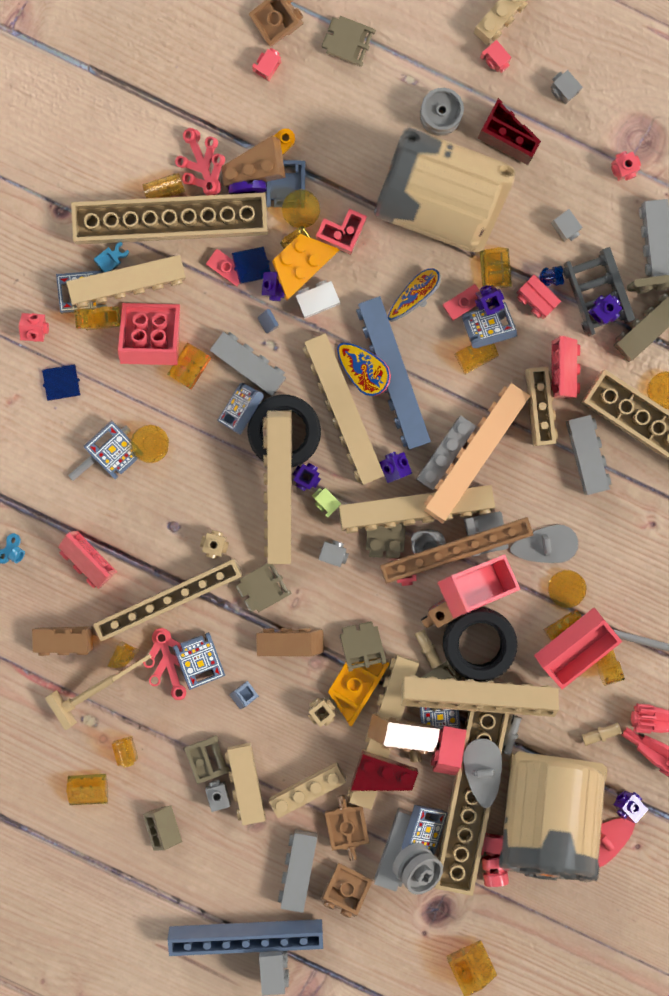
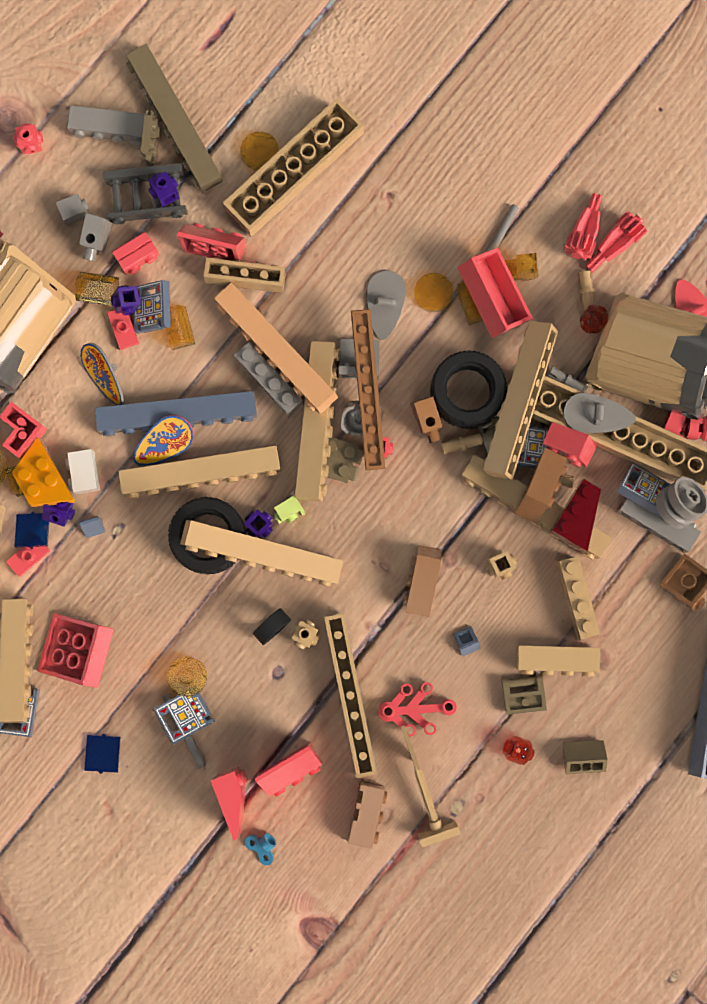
camera: 80 degrees left, 5 degrees down
coral brick [19,313,49,342] -> none
clear yellow brick [66,774,108,805] -> none
clear yellow brick [74,307,120,330] -> none
clear yellow brick [108,641,139,668] -> none
clear yellow brick [112,736,138,768] -> none
clear yellow brick [167,342,212,390] -> none
sand blue container [173,632,225,690] -> none
light grey brick [205,780,231,812] -> none
light grey brick [210,332,286,397] -> none
sand blue container [217,383,263,435] -> none
dark tan plate [236,563,292,613] -> none
light grey brick [278,829,317,913] -> none
light grey brick [318,540,349,567] -> none
medium nougat plate [325,795,369,861] -> none
light orange wing [328,660,390,727] -> none
dark tan plate [340,621,386,672] -> none
dark purple brick [379,452,412,483] -> none
coral piece [437,554,521,619] -> none
clear blue brick [540,266,564,287] -> none
light grey brick [566,415,611,495] -> none
brick [613,791,648,823] -> none
none -> light grey torso [79,213,113,262]
none -> coral slope [211,767,248,841]
none -> black tyre [253,608,291,645]
none -> clear red head [503,736,535,765]
none -> clear red head [580,304,608,334]

